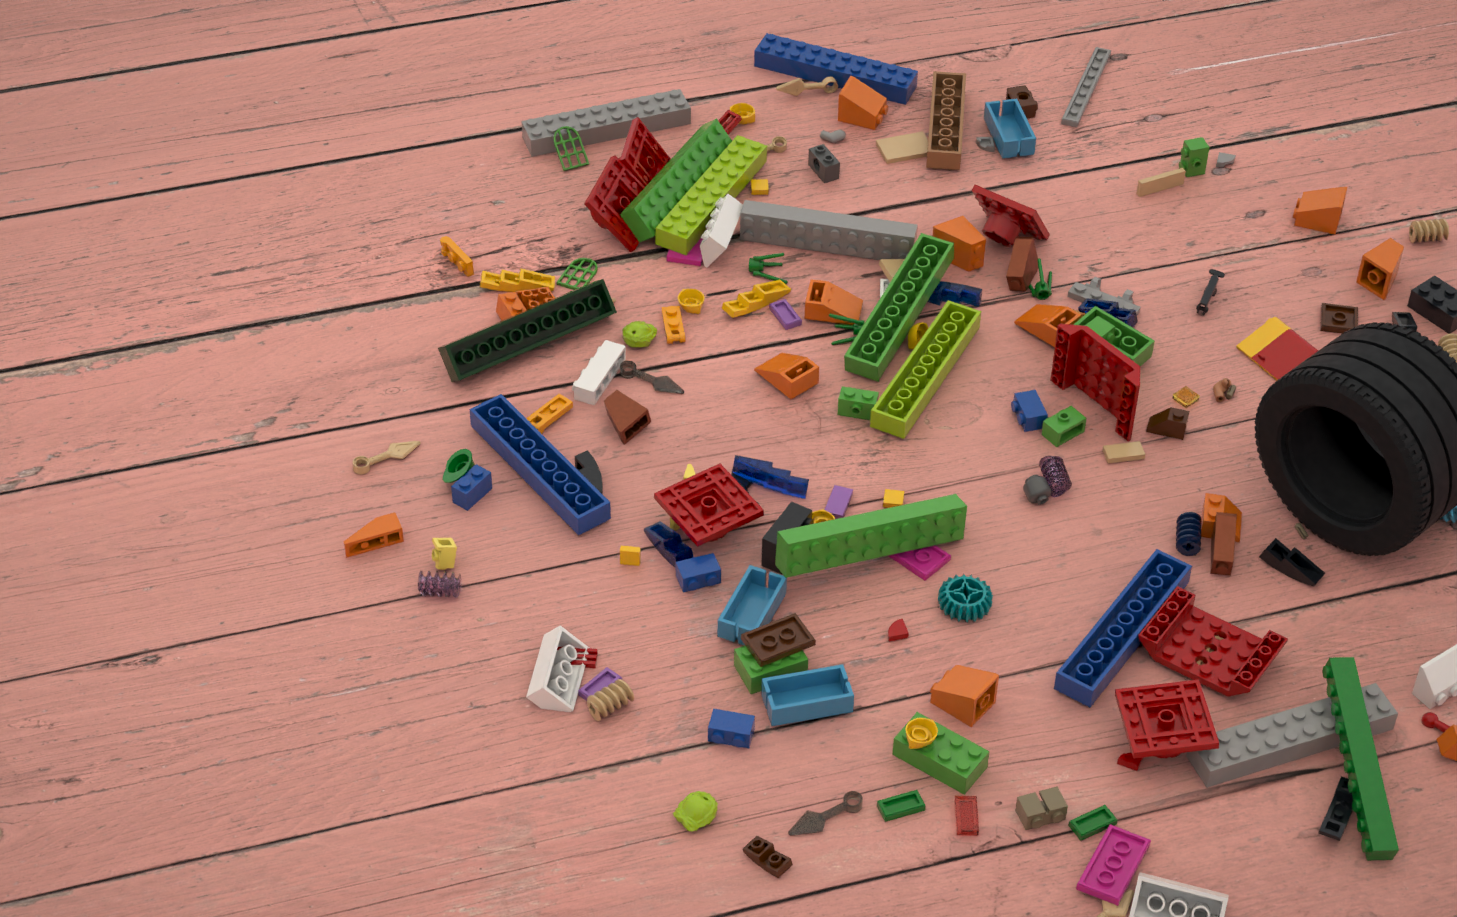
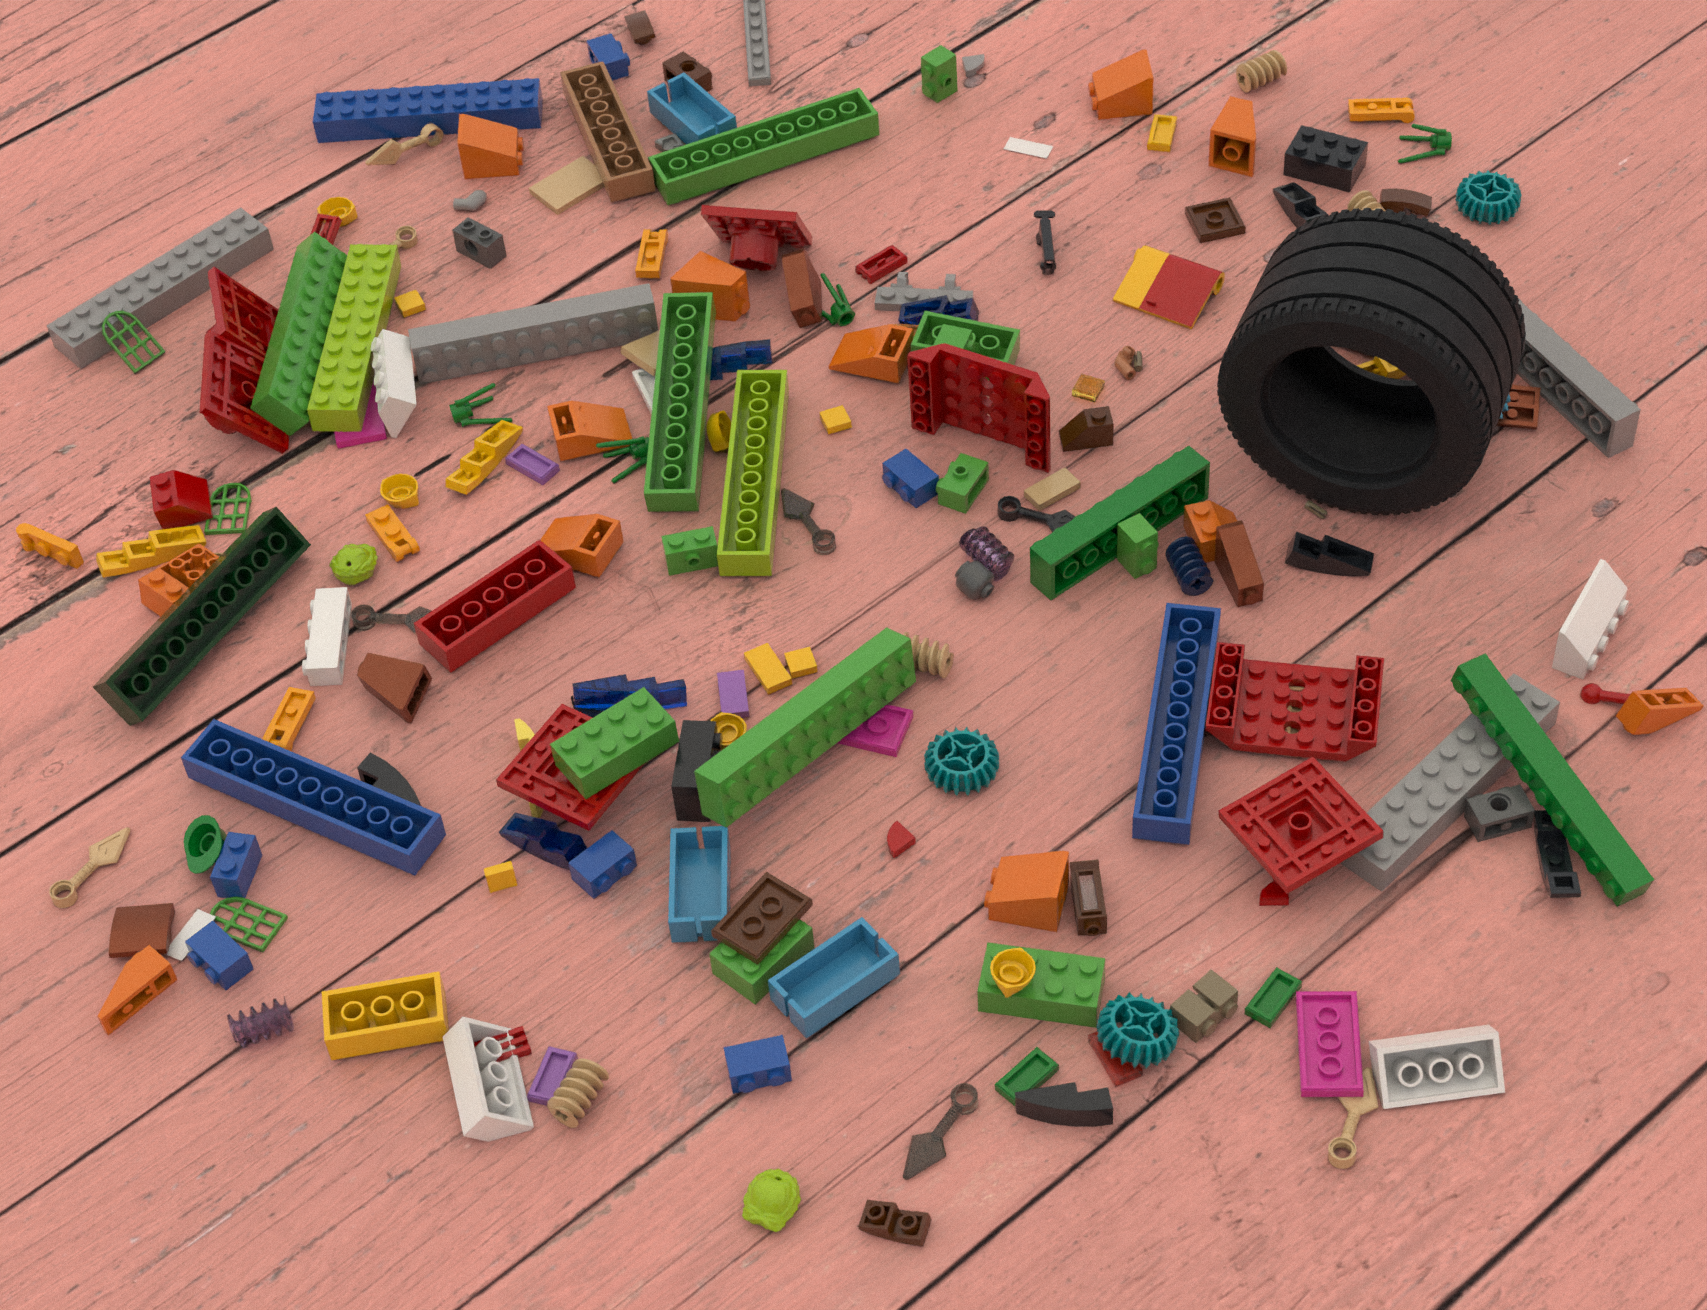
camera: 20 degrees left, 5 degrees up
light yellow brick [432,538,457,570] -> none
tan tile [1136,168,1186,197] -> none
none -> copper slope [109,903,175,958]
none -> red slope [149,470,213,529]
none -> white sticker [166,909,216,961]
none -> blue brick [185,920,253,990]
none -> bright green window [210,897,288,953]
none -> yellow brick [322,971,449,1060]
none -> red brick [414,539,576,673]
none -> bright green brick [550,687,679,799]
none -> blue brick [587,33,630,81]
none -> reddish brown slope [624,10,656,45]
none -> light orange plate [635,229,668,278]
none -> bright green brick [648,88,880,205]
none -> yellow tile [744,643,792,695]
none -> clear smoke piece [781,488,836,555]
none -> yellow tile [819,405,852,435]
none -> red tile [855,245,908,284]
none -> tan piece [903,632,954,678]
none -> black piece [997,496,1075,533]
none -> white sticker [1004,137,1053,158]
none -> black slope [1015,1082,1113,1127]
none -> green brick [1030,446,1210,600]
none -> reddish brown window [1070,859,1107,936]
none -> teal gear [1096,992,1179,1069]
none -> bright green brick [1117,513,1159,579]
none -> yellow tile [1147,114,1177,152]
none -> dark grey brick [1464,784,1535,842]

